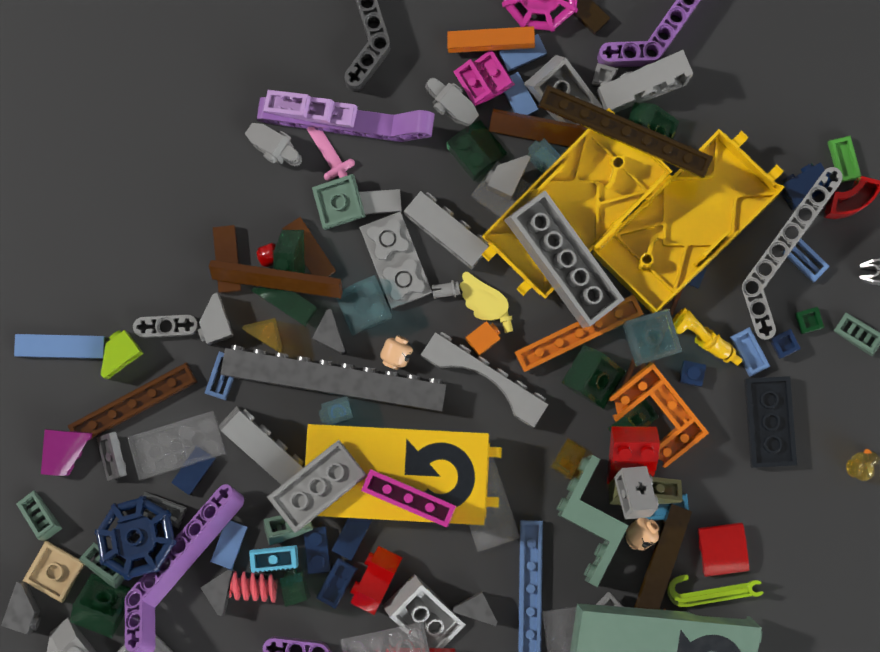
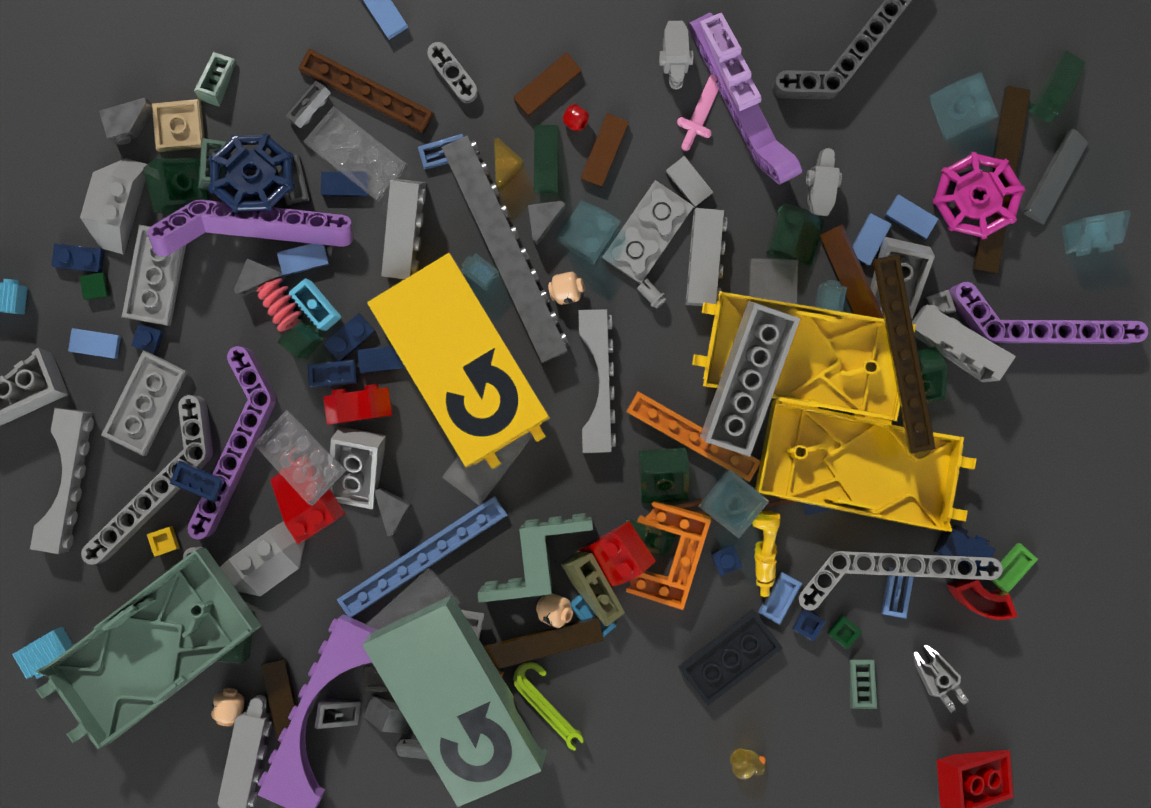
camera: 55 degrees right, 5 degrees up
magenta slope [41,429,92,476] -> none
lime slope [101,330,144,380] -> none
light grey slope [198,293,234,346] -> none
reddish brown tile [209,260,343,298] -> none
sand green slope [264,515,313,546] -> none
light grey piece [267,440,368,533] -> none
clear green slope [273,230,305,274] -> none
sand green plate [312,174,366,230] -> none
dark pink brick [361,469,457,527] -> none
orange tile [447,26,535,53] -> none
dark pink slope [453,51,515,106] -> none
light yellow animal [460,272,513,333] -> none
orange brick [465,321,500,356] -> none
light grey slope [485,155,531,201] -> none
clear yellow slope [549,439,586,479] -> none
light grey brick [614,466,659,520] -> none
red slope [698,523,749,577] -> none

